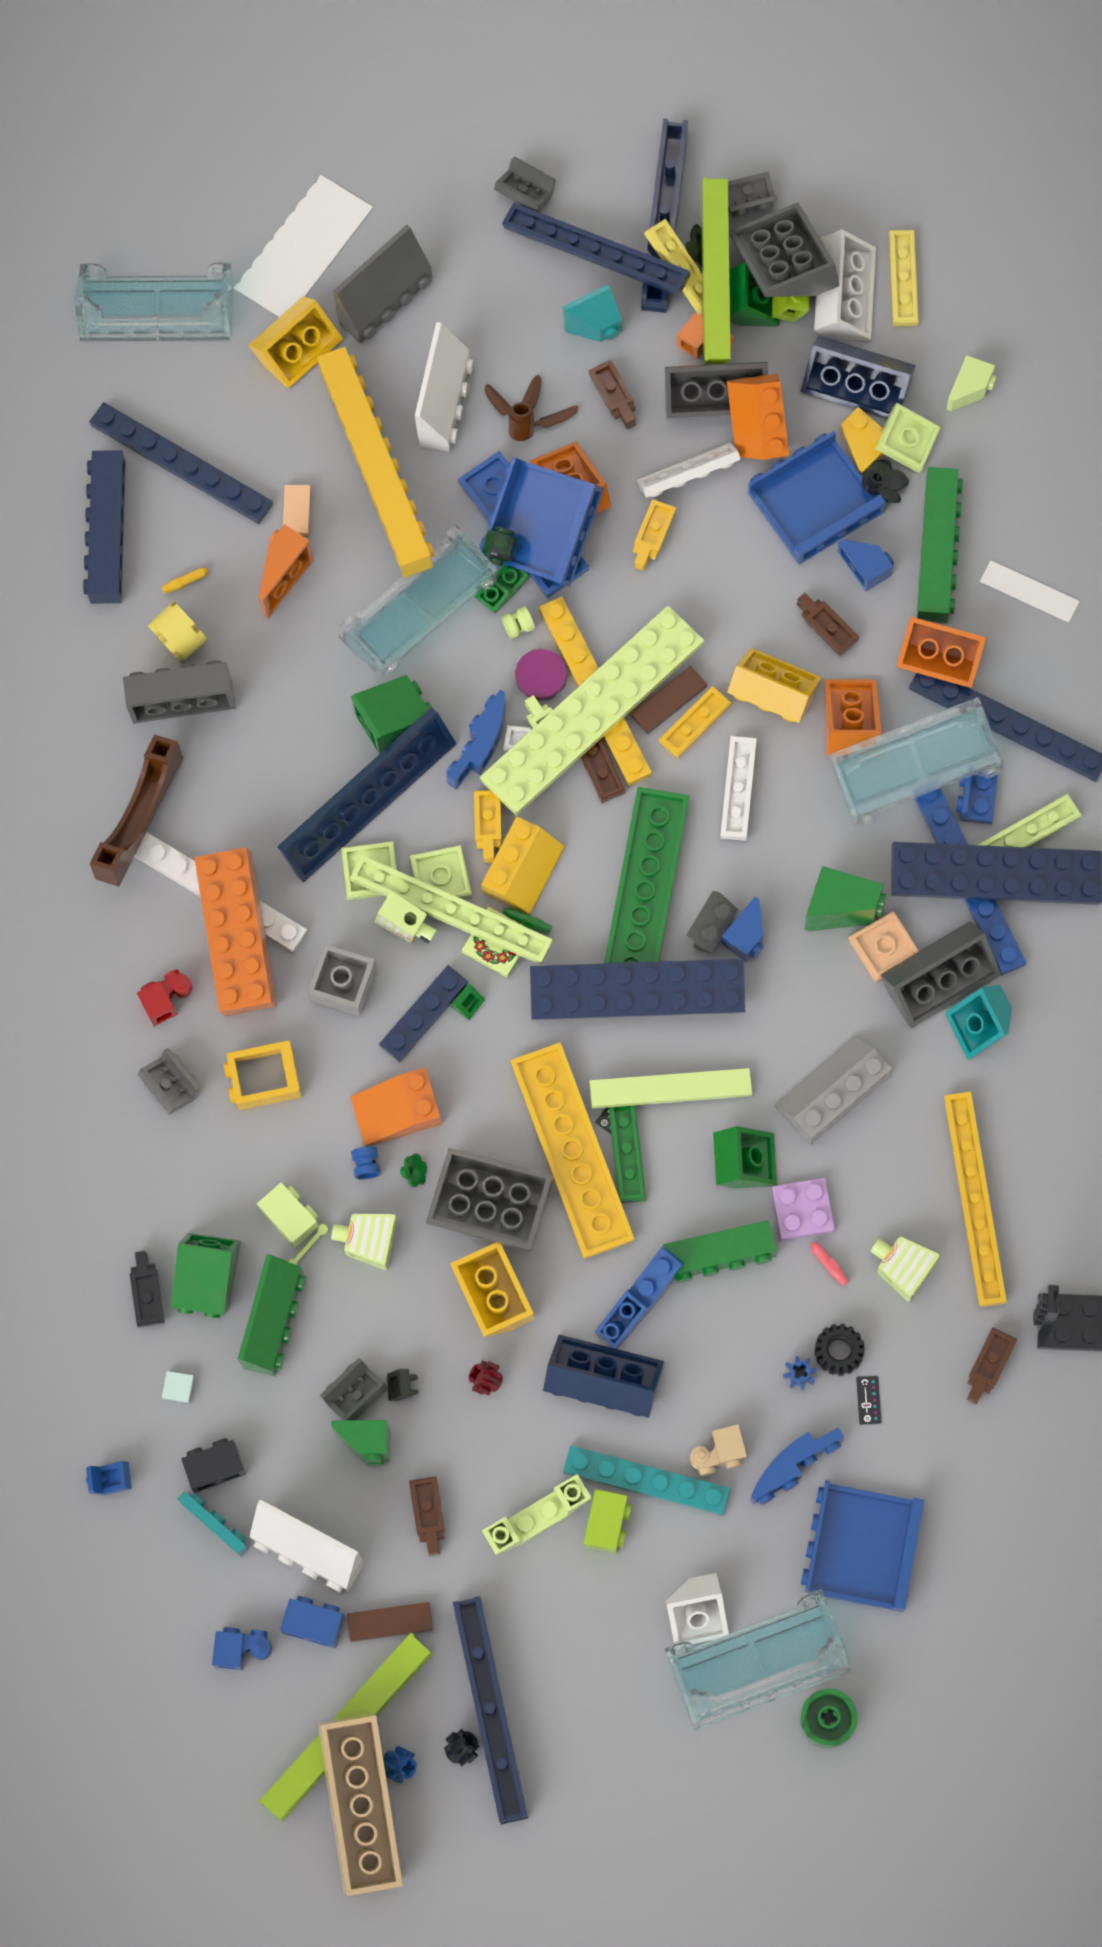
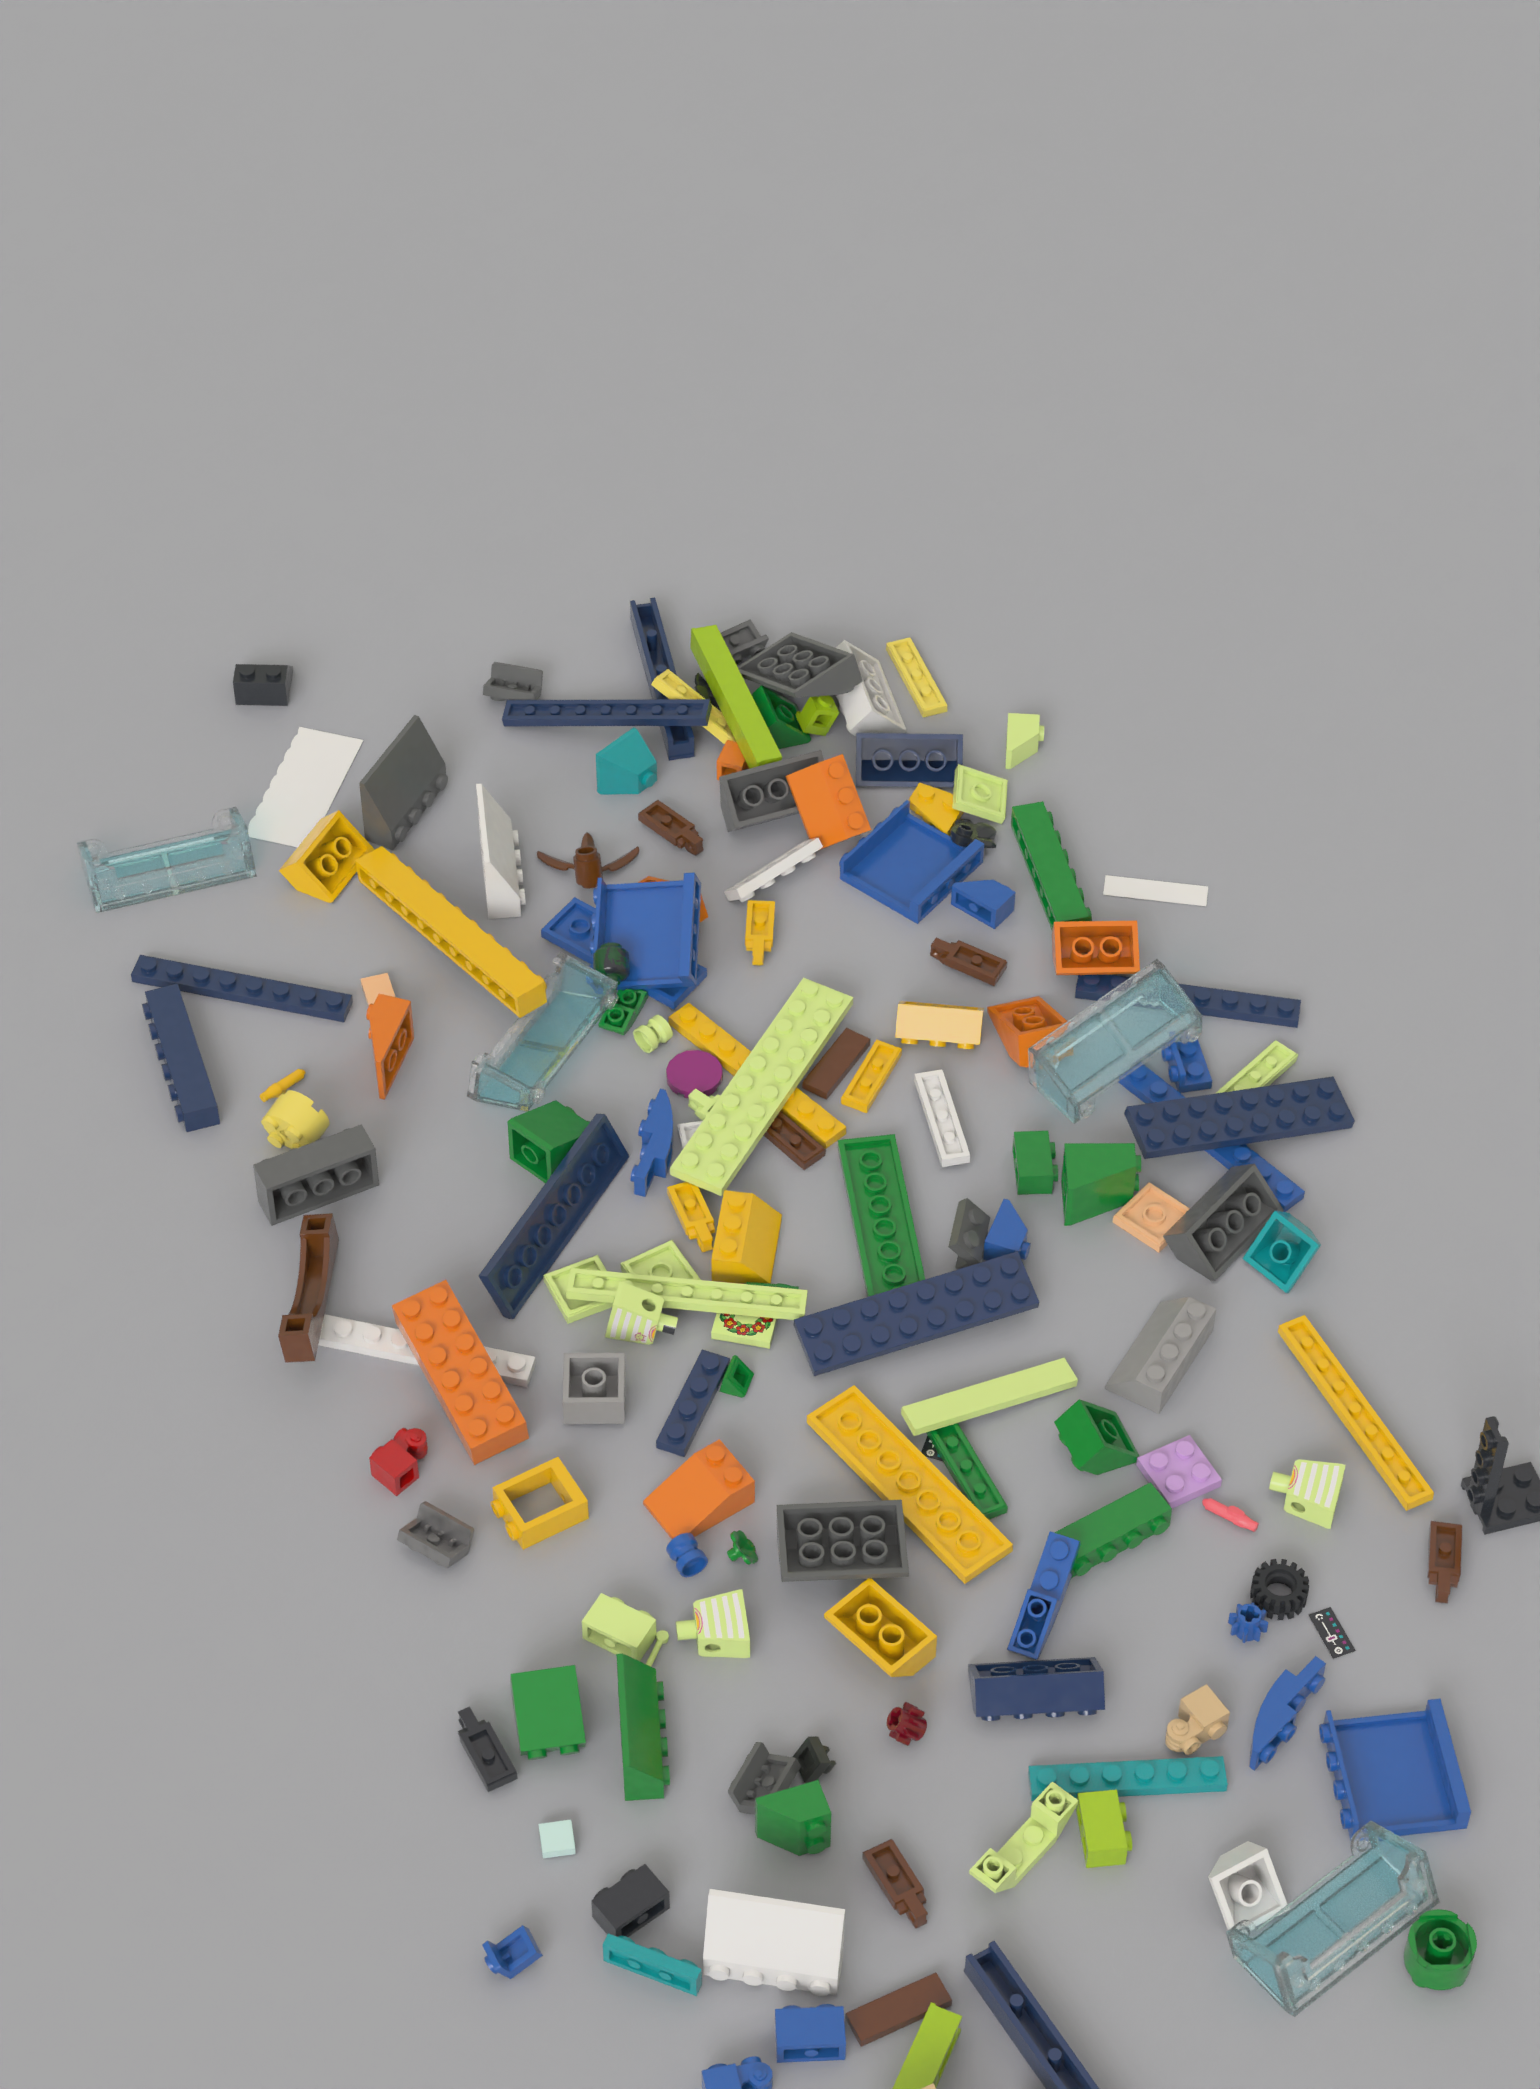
camera: 25 degrees left, 25 degrees down
none -> black slope [233,664,293,706]
none -> green brick [1012,1130,1058,1195]

